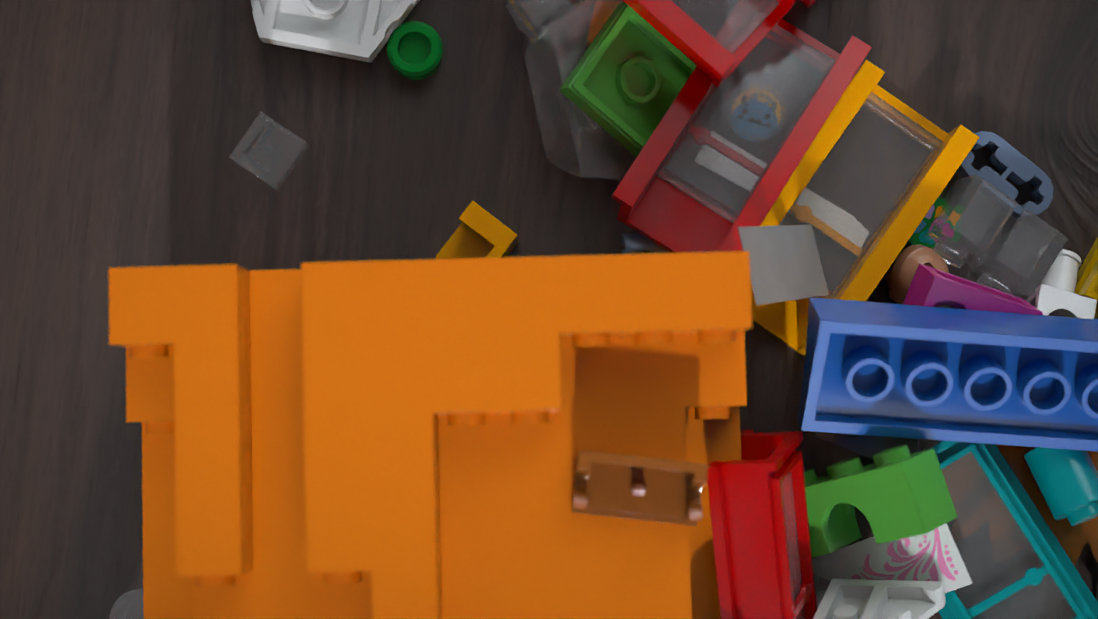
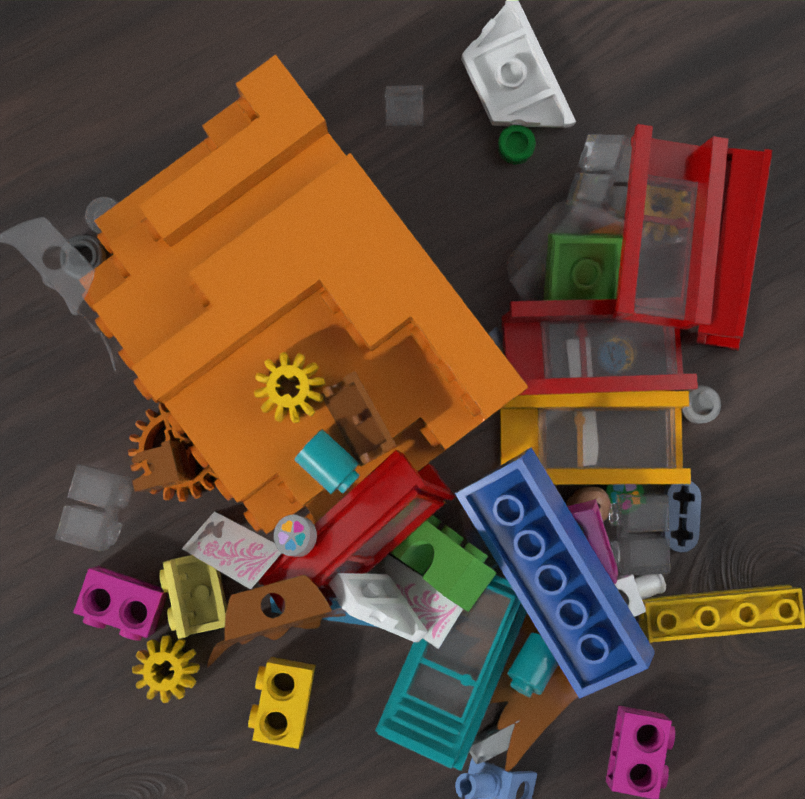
camera: 60 degrees right, 0 degrees up
light orange panel [436,200,519,259] -> none
light grey sticker [738,225,829,305] -> none
none -> yellow gear [254,352,325,423]
none -> teal brick [294,429,360,494]
none -> light grey tile [682,385,721,424]

